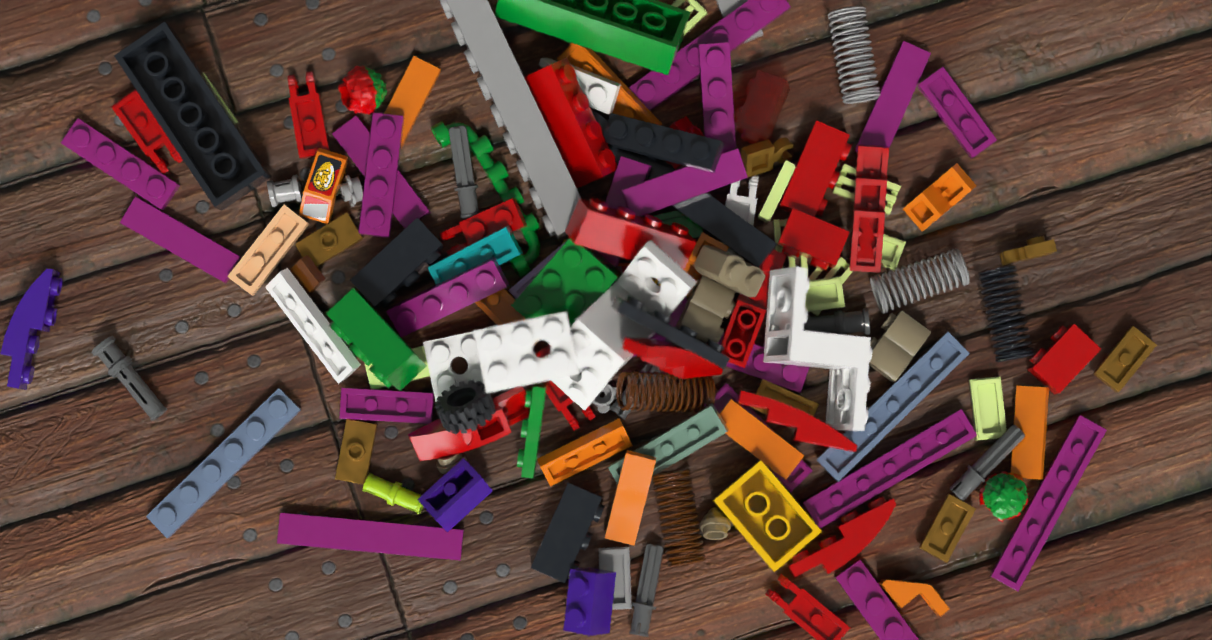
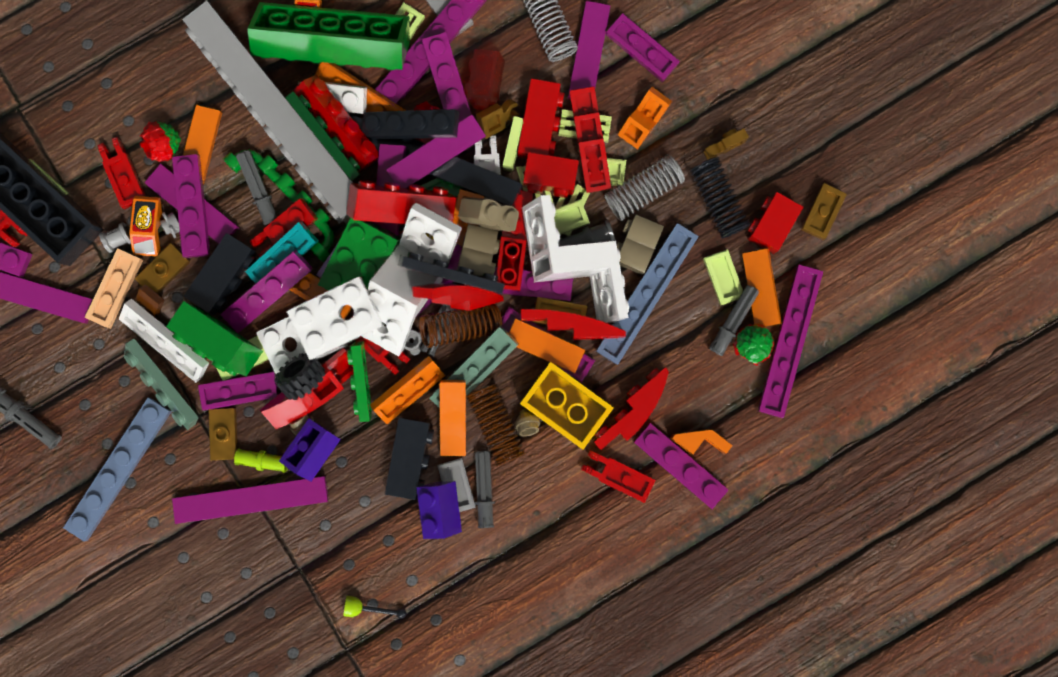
camera: 15 degrees left, 0 degrees up
magenta plate [802,409,978,529] -> none
pearl gold plate [919,494,976,563] -> none
none -> sand green plate [124,339,198,430]
none -> dark green plate [285,92,361,183]

